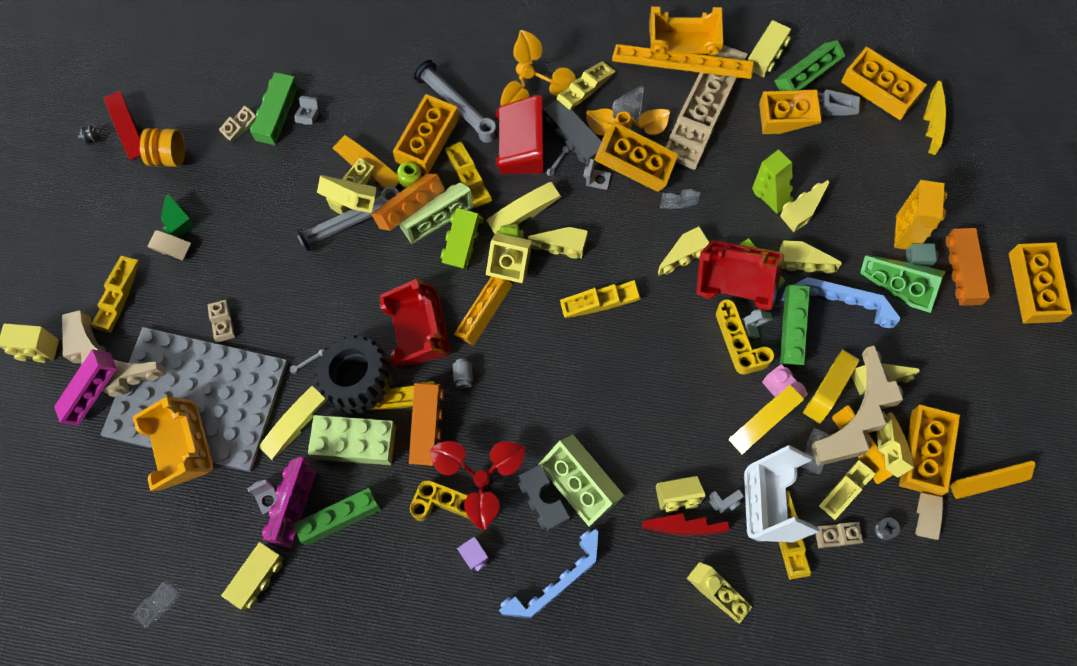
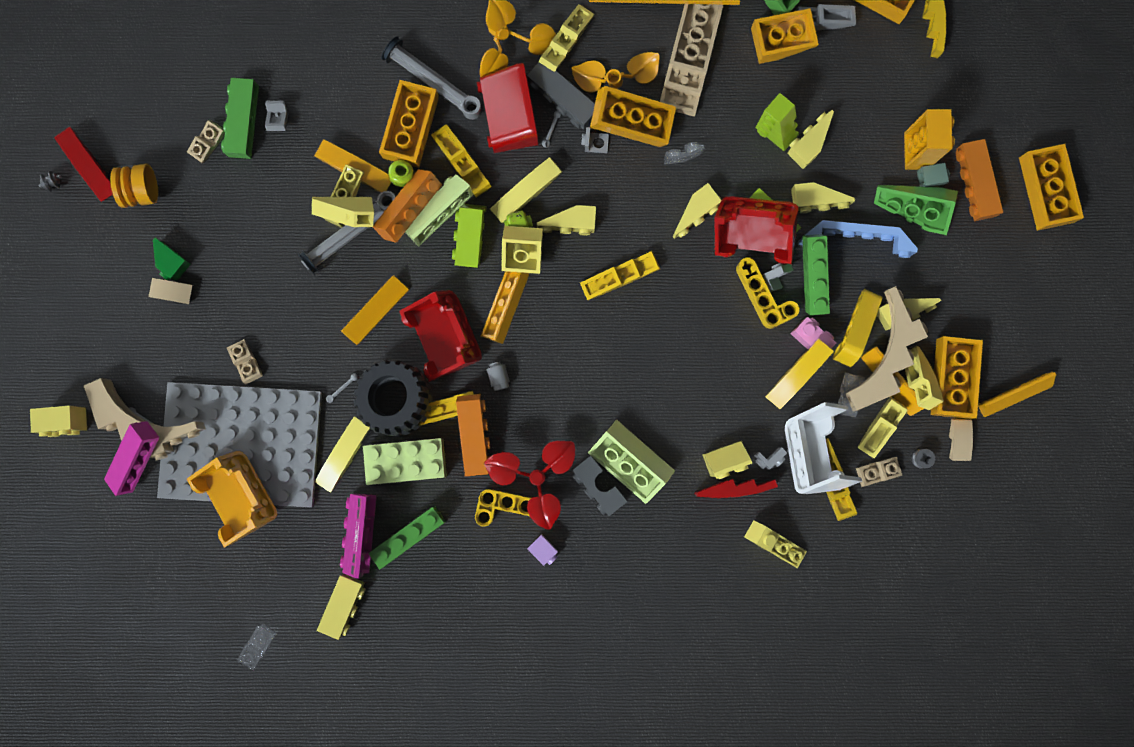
camera: 10 degrees left, 15 degrees up
yellow slope [91,256,139,333] -> none
light grey bracket [247,479,277,514] -> none
light blue slope [499,529,598,618] -> none
clear slope [612,86,644,121] -> none
none -> light orange slope [341,275,409,345]

